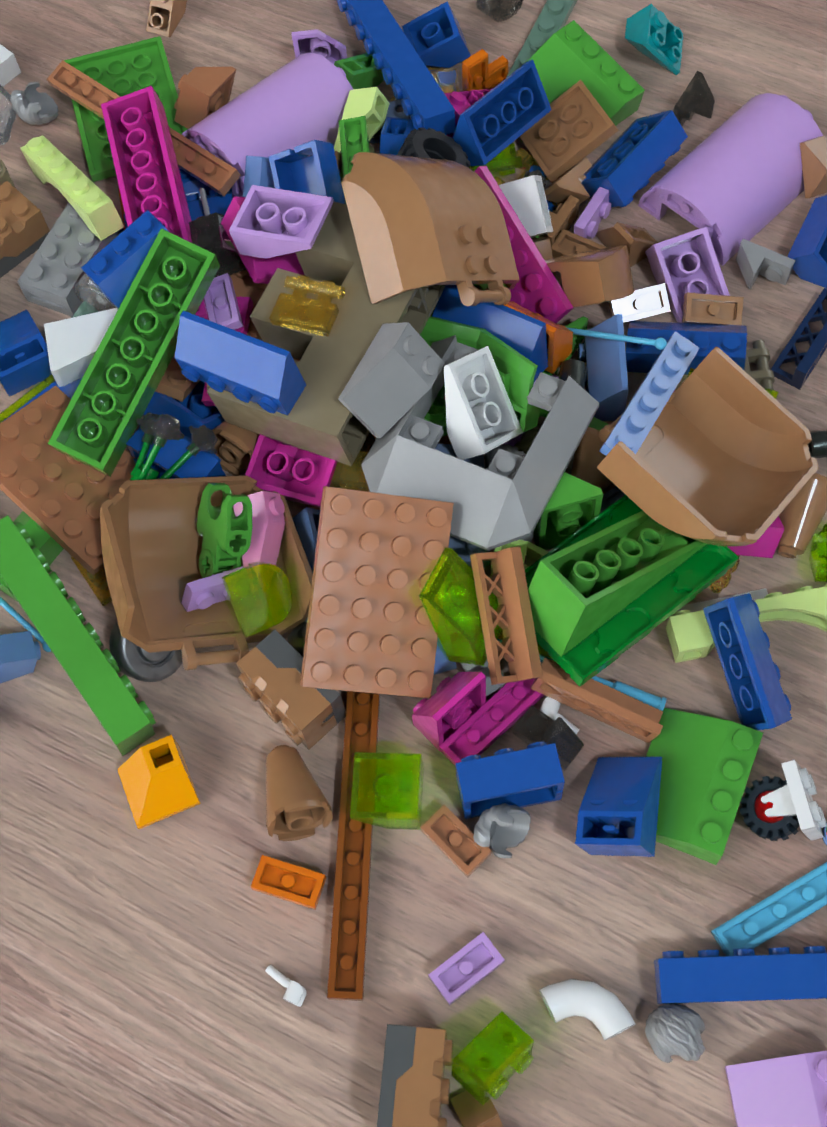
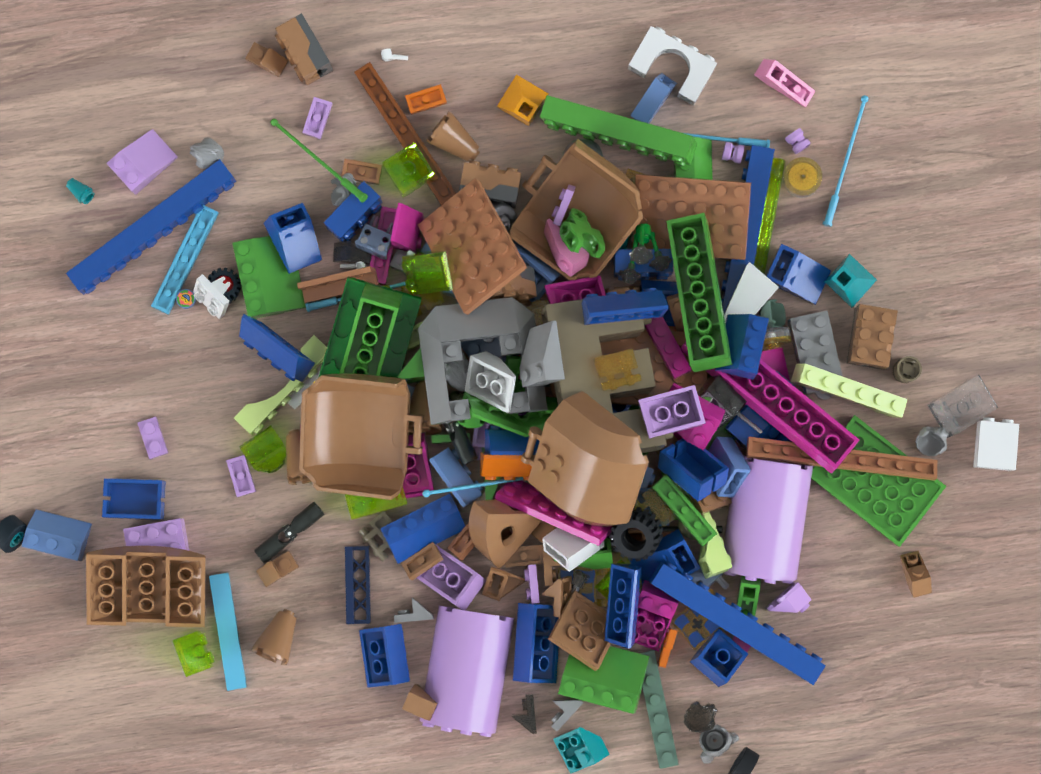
camera: 140 degrees right, 20 degrees up
nougat slope [174,67,236,129] -> none
lavender plate [204,273,243,330] -> none
clear neon green slope [222,562,292,637] -> none
clear neon green brick [451,1011,534,1105] -> none
nougat fence [470,547,543,685] -> none
white cylinder [539,979,636,1040] -> none
medium blue plate [599,331,700,456] -> none
none -> bright green piece [270,119,368,203]
none -> sand blue piece [355,215,393,260]
none -> light grey slope [551,699,583,731]

